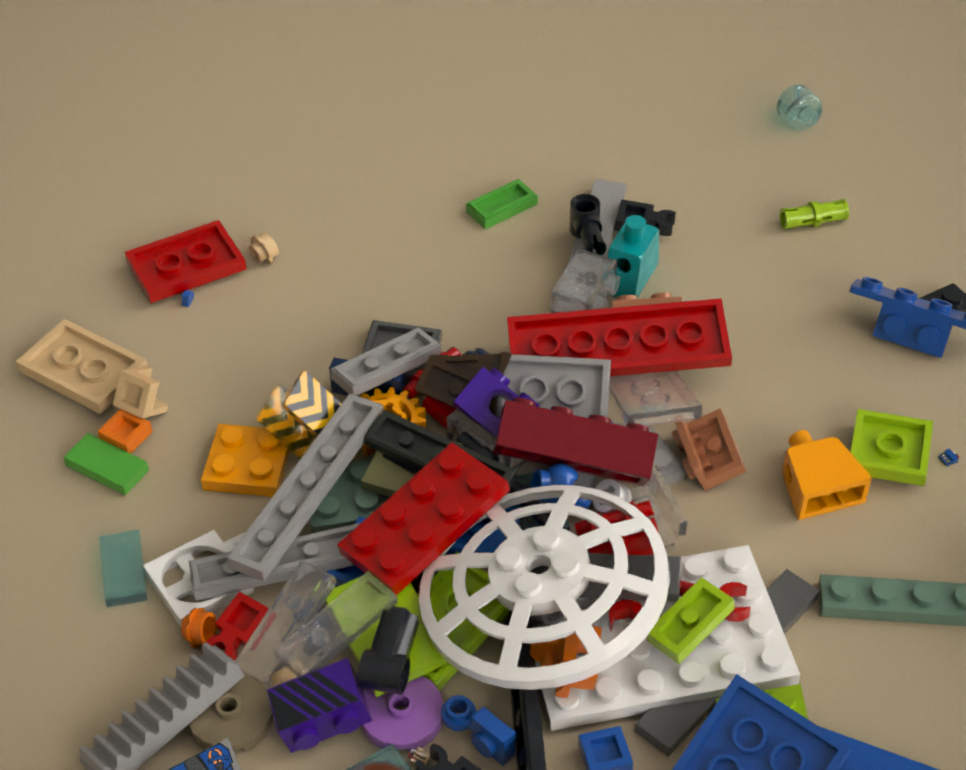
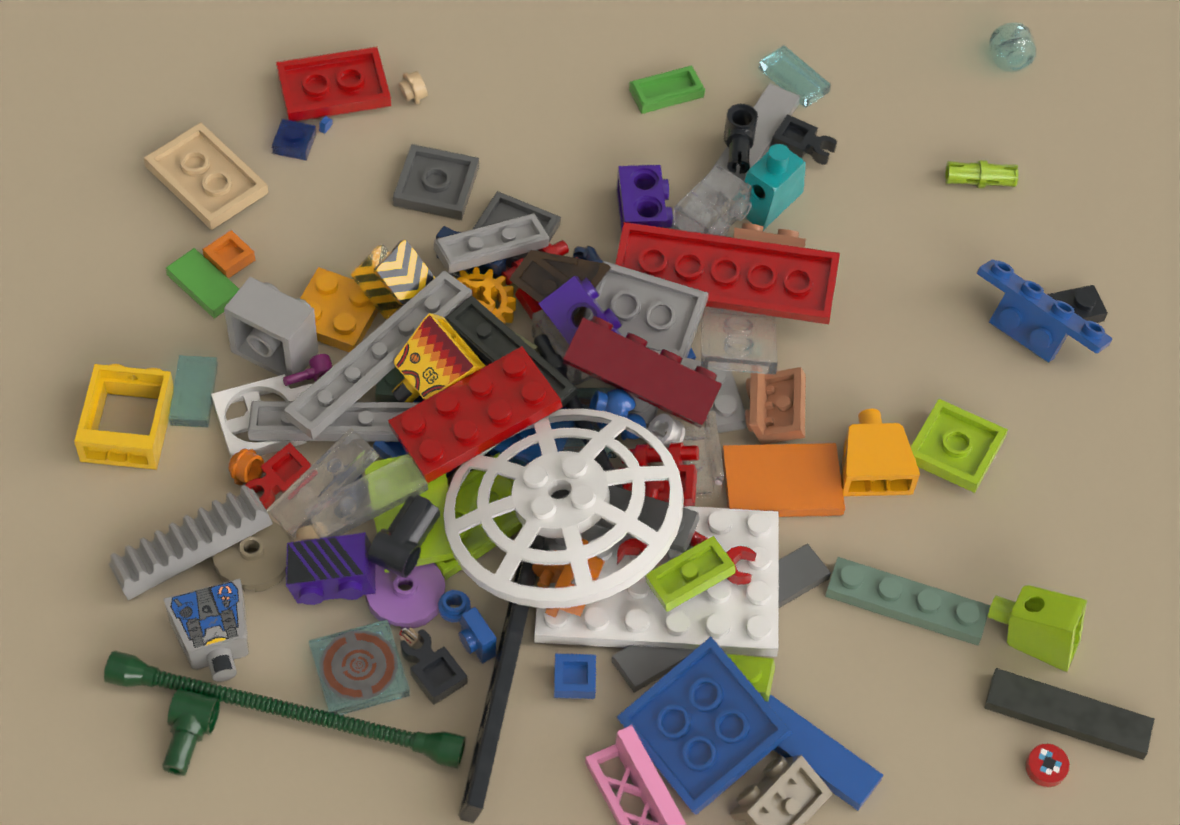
camera: 10 degrees right, 10 degrees up
tan panel [113,365,168,419] -> none
blue piece [938,448,959,467] -> none
none -> yellow window [74,364,175,470]
none -> light grey brick [224,277,318,376]
none -> clear blue plate [272,119,316,161]
none -> magenta hand [283,354,333,386]
none -> torso [392,313,485,402]
none -> dark grey tile [393,144,479,220]
none -> dark purple brick [616,165,673,233]
none -> orange tile [722,443,845,517]
none -> clear light blue tile [759,45,831,108]

